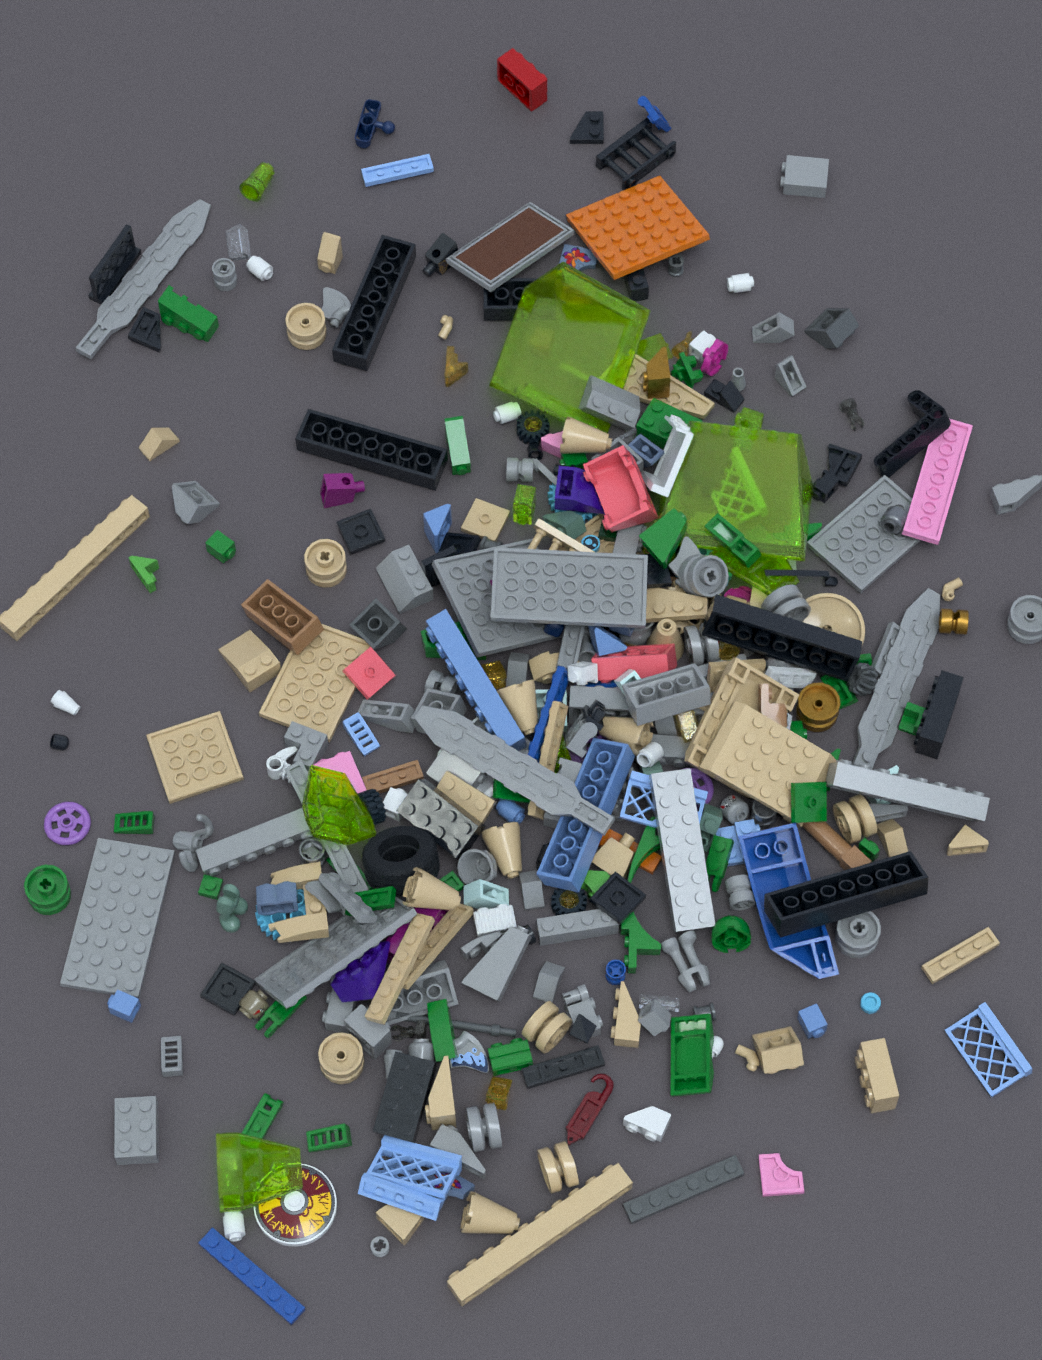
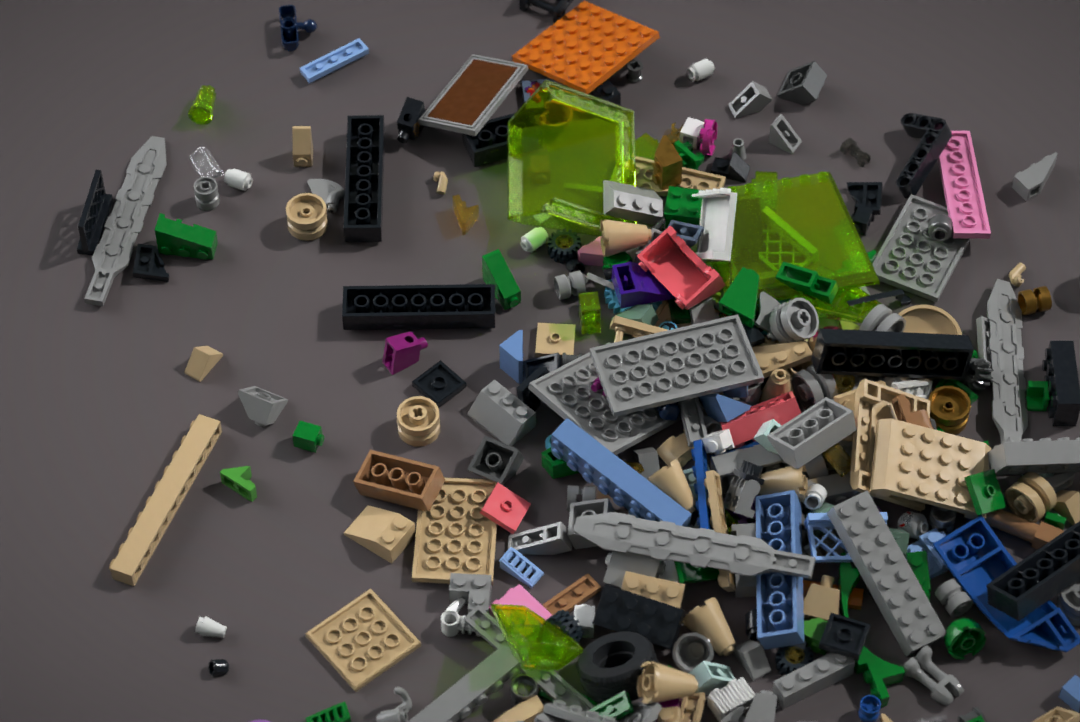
camera: 20 degrees left, 10 degrees down
medium blue brick [496,800,525,824] -> none

